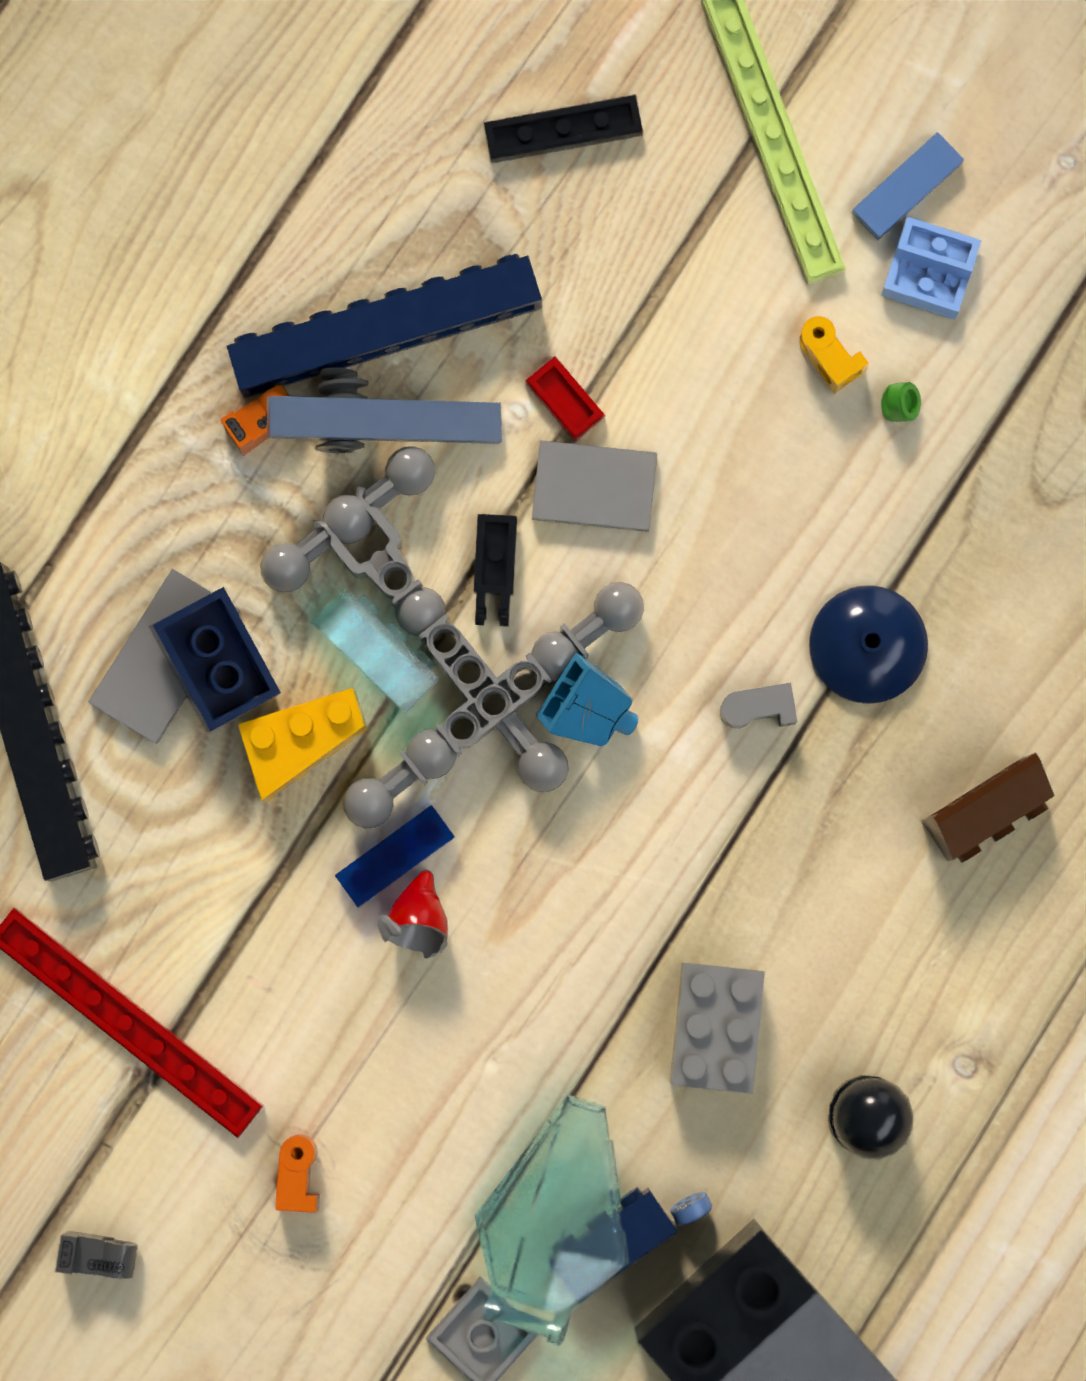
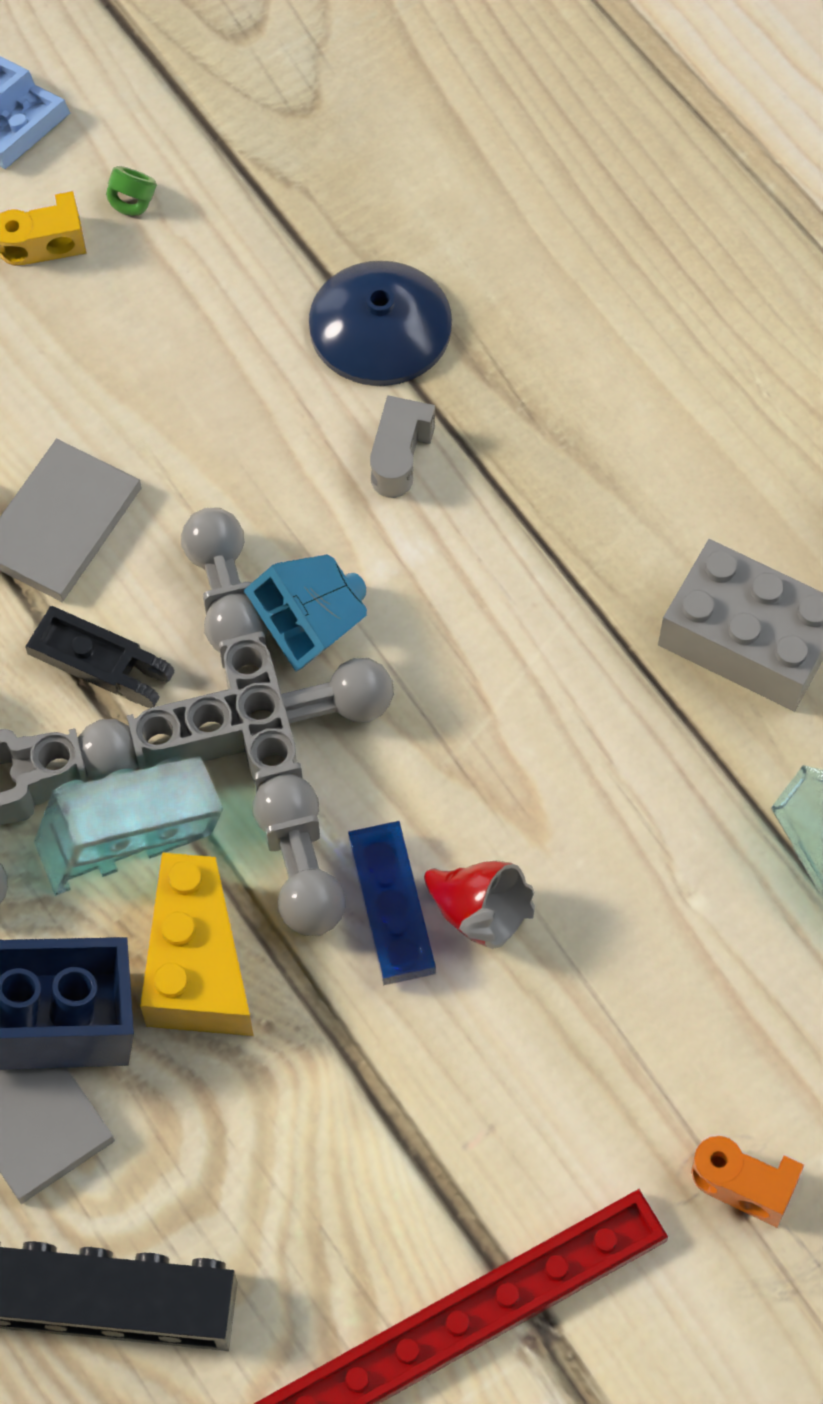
camera: 70 degrees left, 20 degrees down
reddish brown slope [922,753,1055,863] -> none

